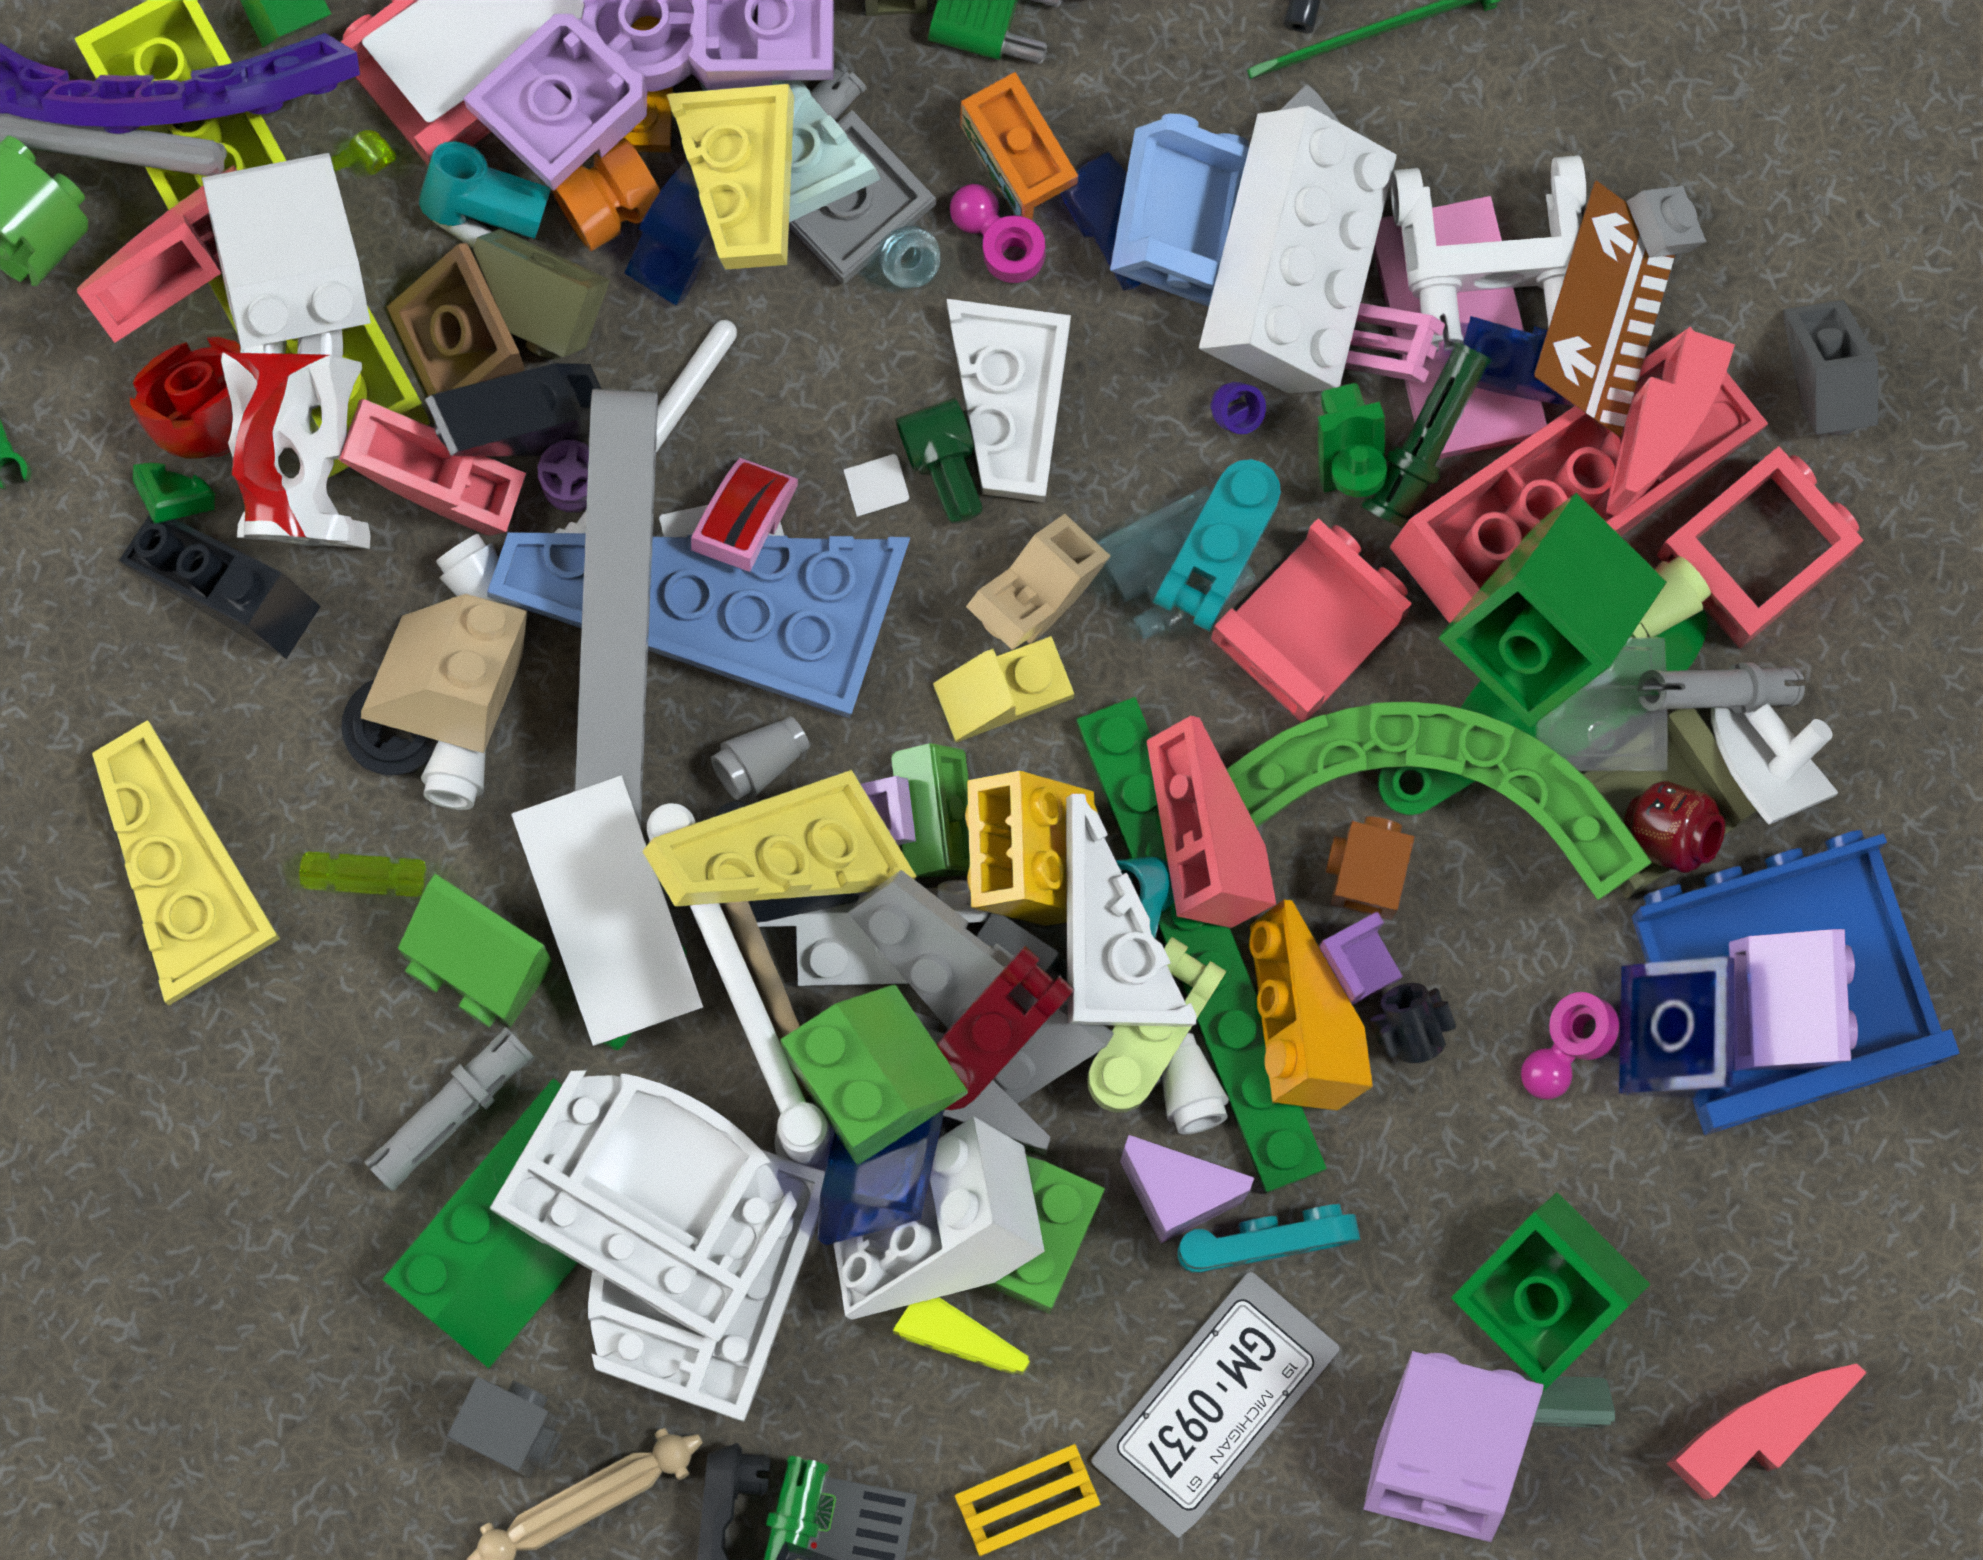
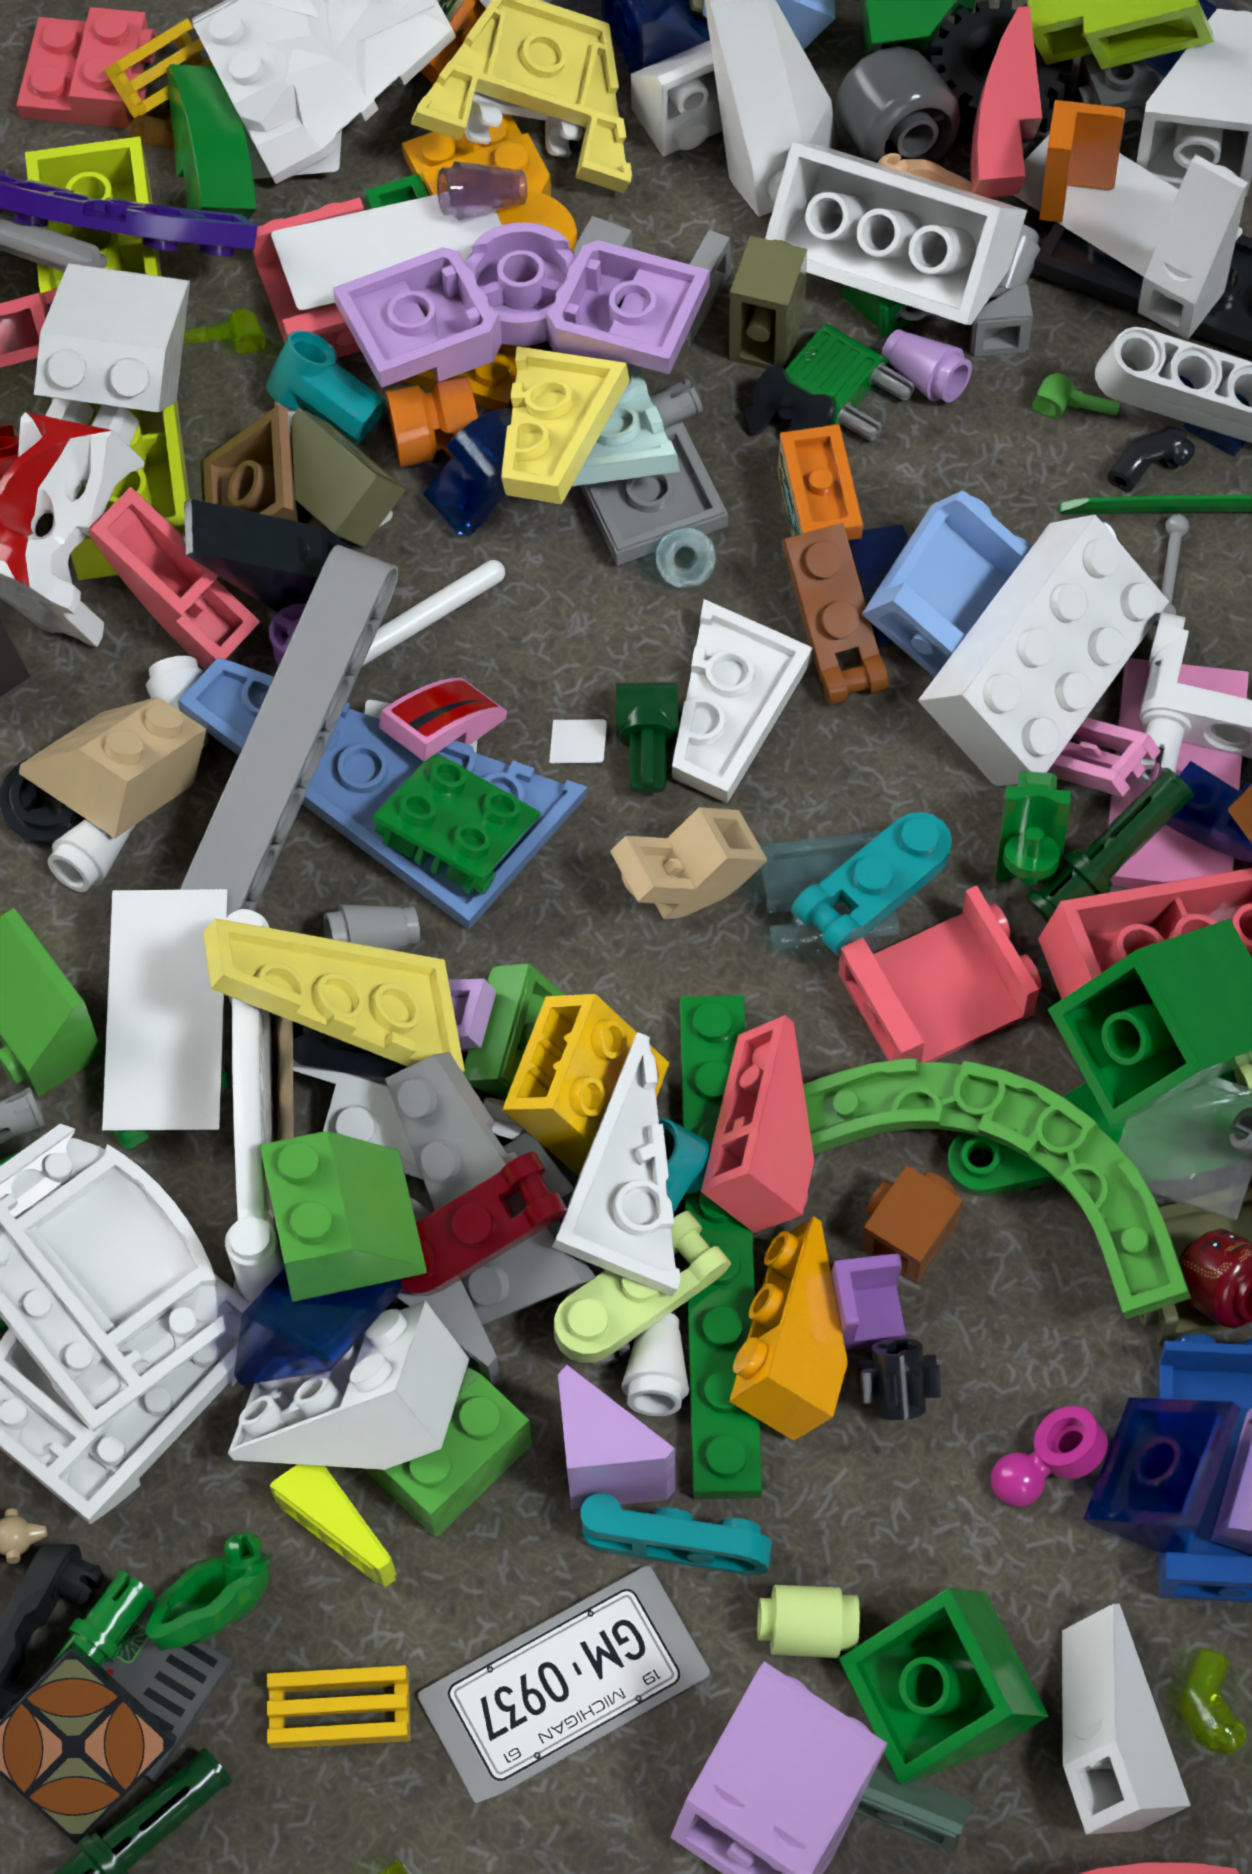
camera: 25 degrees right, 15 degrees down
light yellow slope [933,636,1074,743] -> none
dark pink plate [950,184,1046,283] -> none
dark purple hinge [1210,382,1266,434] -> none
none -> green arm [145,1532,271,1651]
none -> green hinge [372,753,541,895]
none -> black piece [745,365,836,435]
none -> yellowish green brick [757,1585,860,1658]
none -> dark orange plate [781,523,889,706]
none -> white slope [1062,1604,1191,1835]
none -> light grey hinge [1154,514,1189,625]
none -> clear neon green arm [1179,1648,1246,1756]

